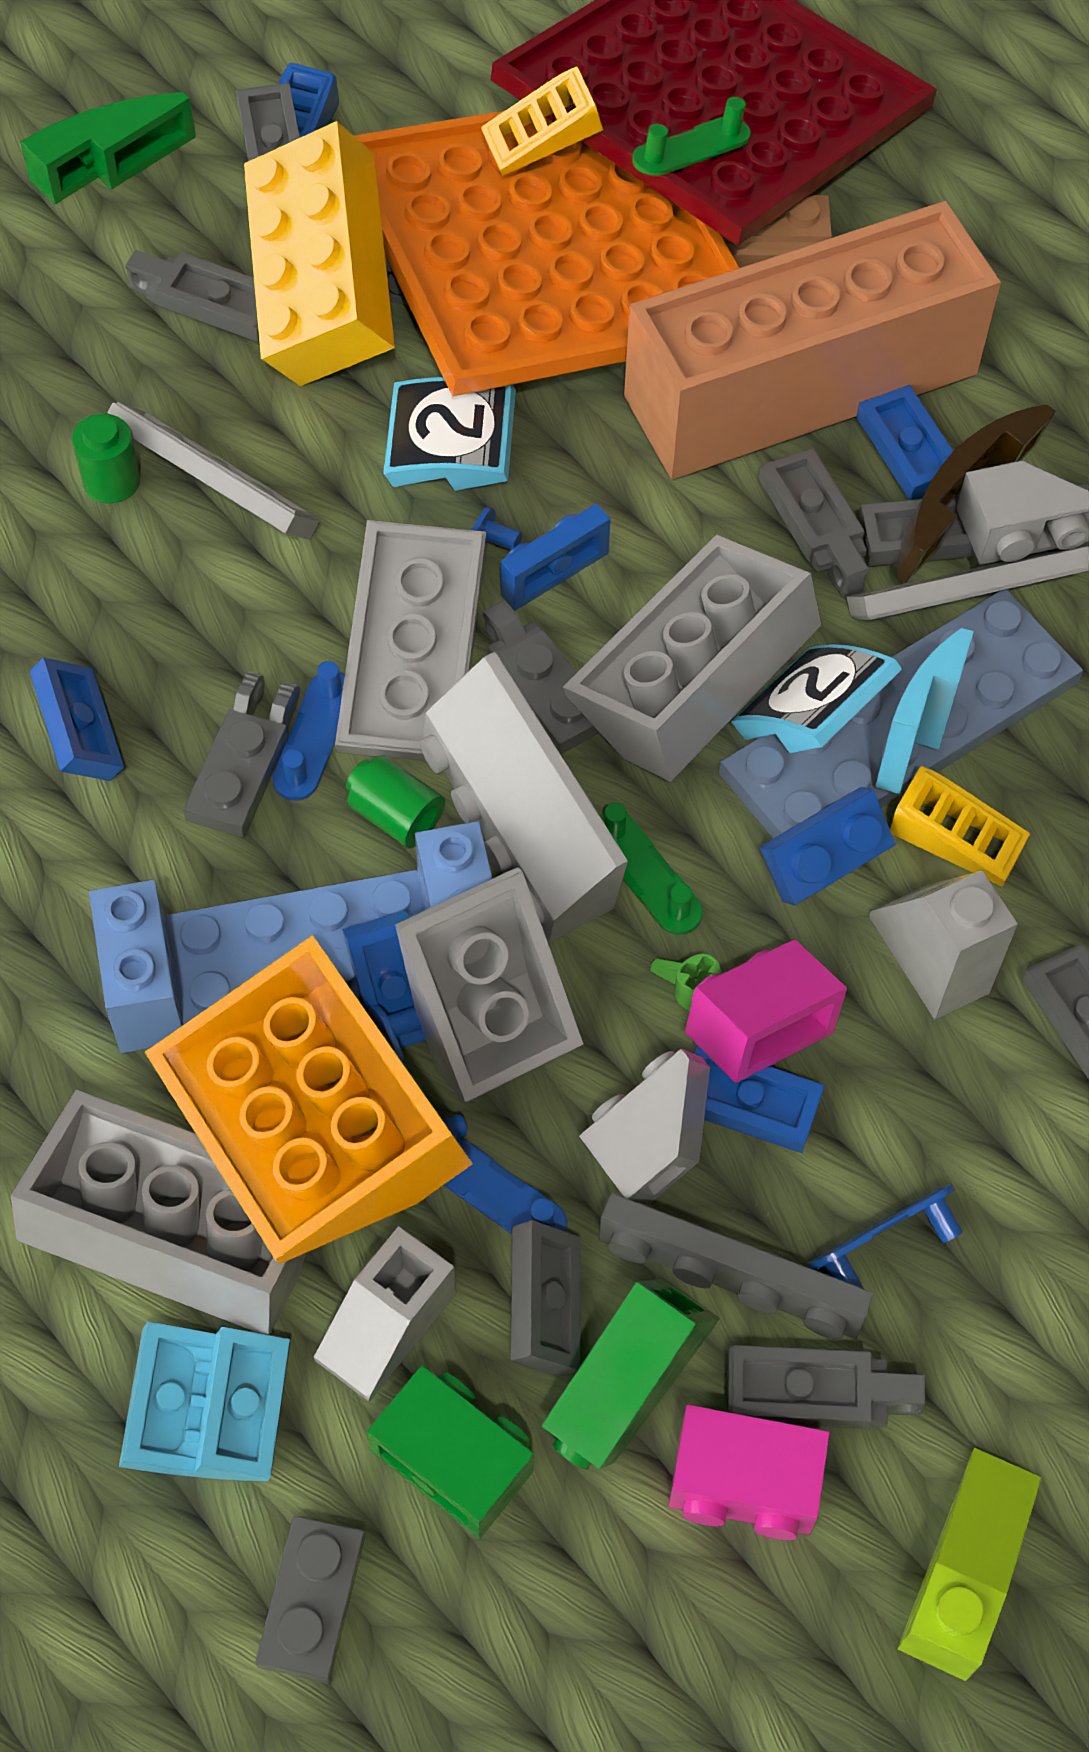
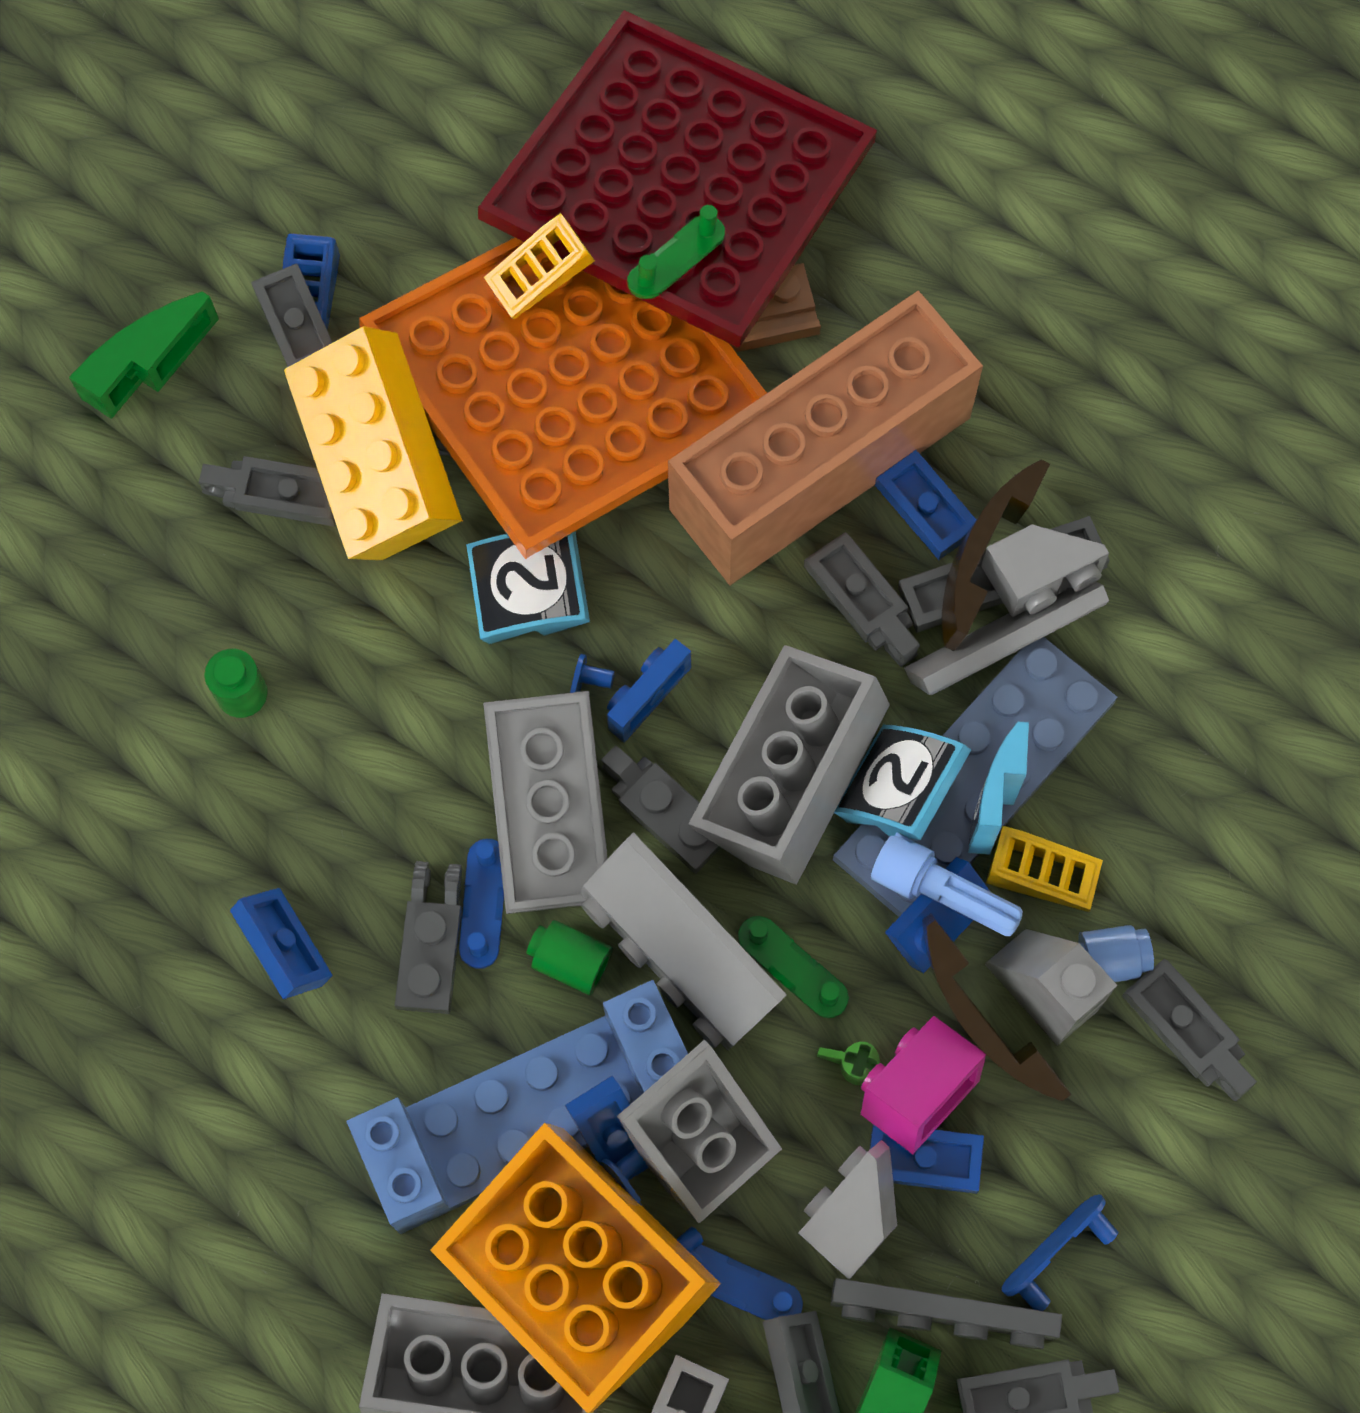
camera: 10 degrees left, 10 degrees up
light grey tile [107,402,320,539] -> none
none -> light blue piece [871,832,1023,936]
none -> dark brown slope [922,913,1071,1101]
none -> medium blue brick [1078,925,1154,982]

